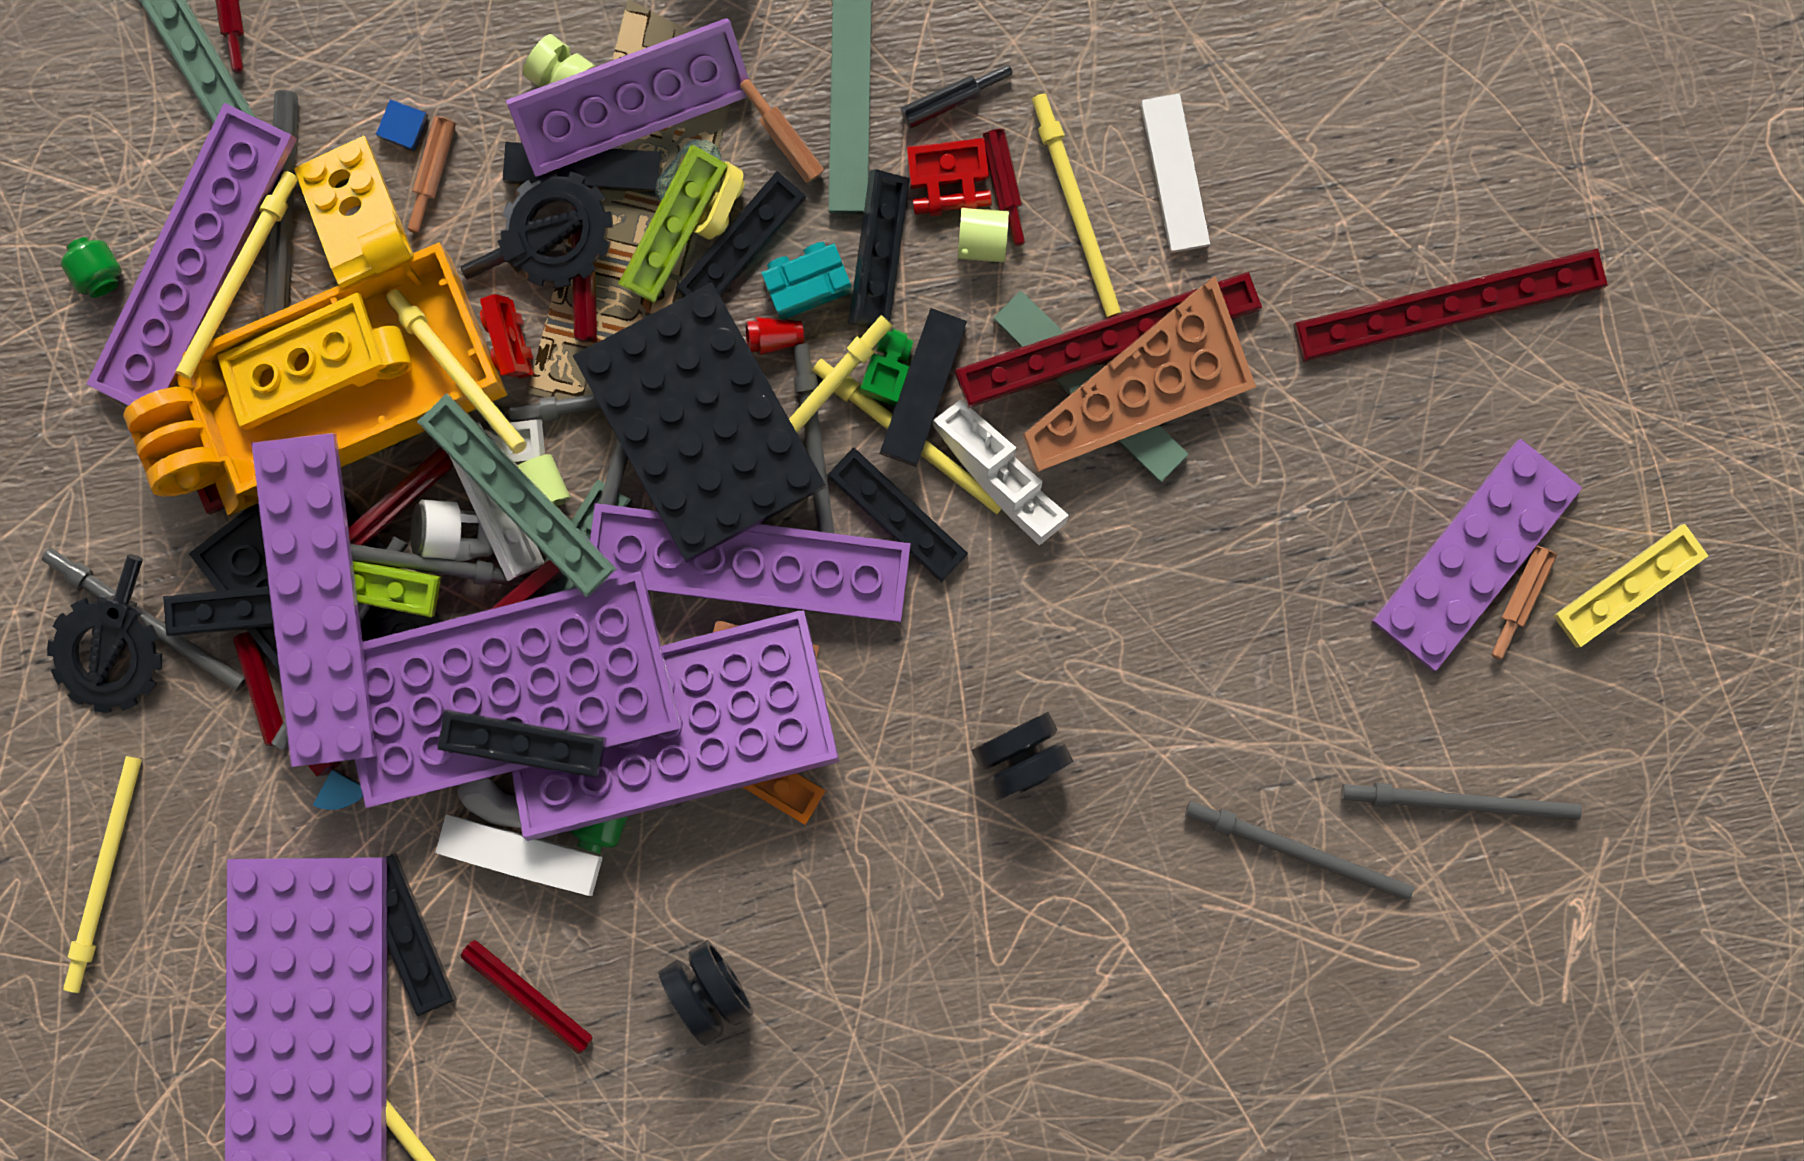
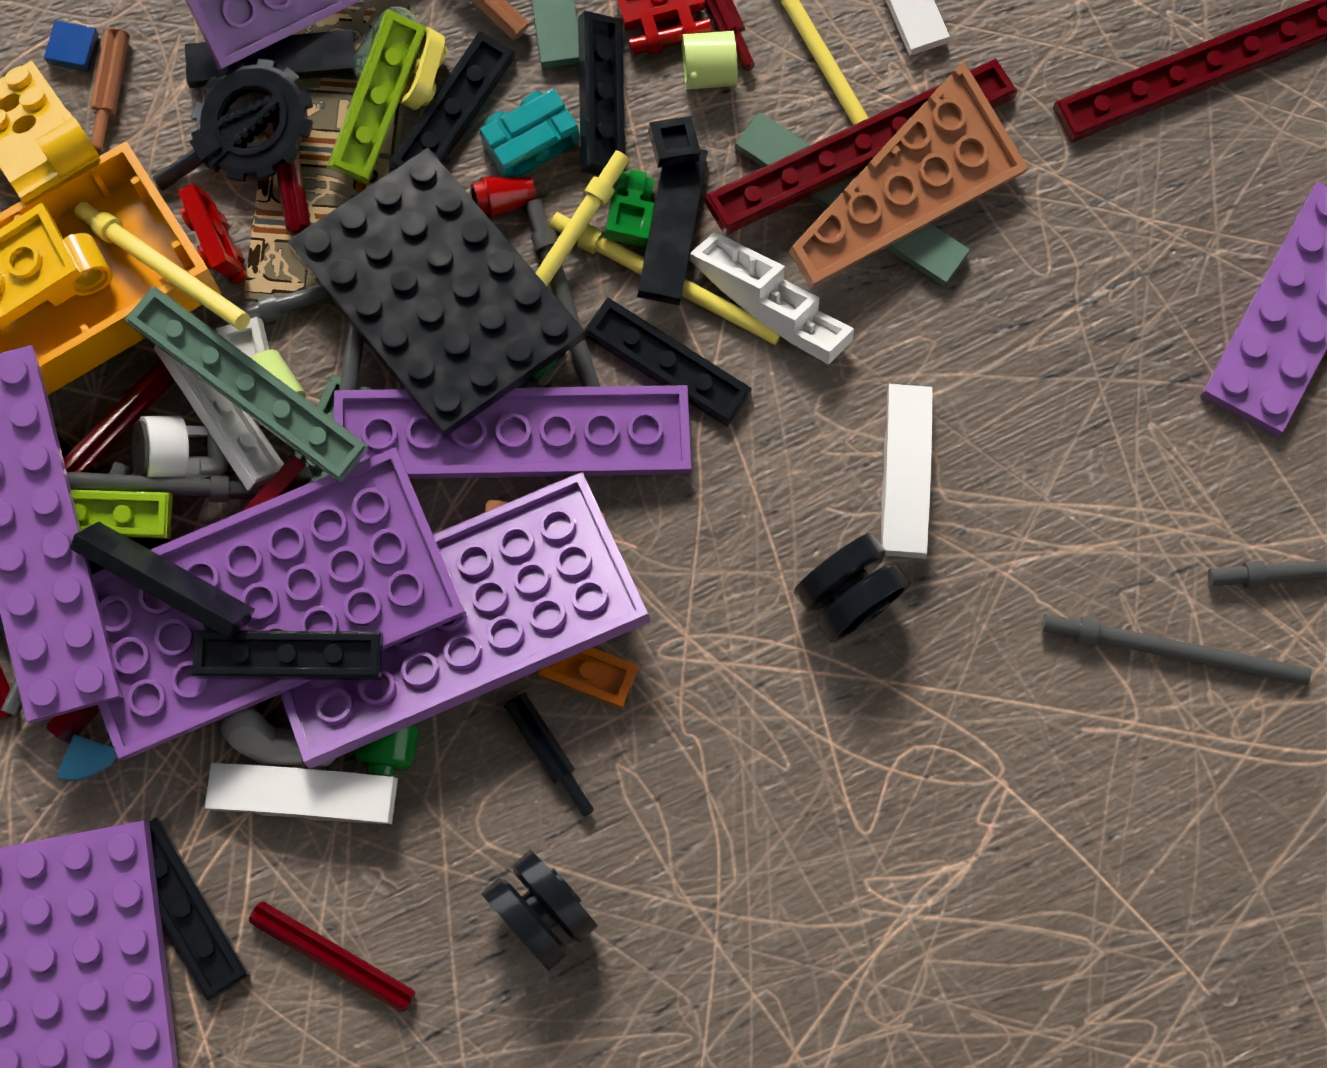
camera: 15 degrees left, 10 degrees down
none -> black tile [70,521,255,637]
none -> black axle [504,692,594,817]
none -> black plate [648,116,701,168]
none -> white slope [881,384,932,559]

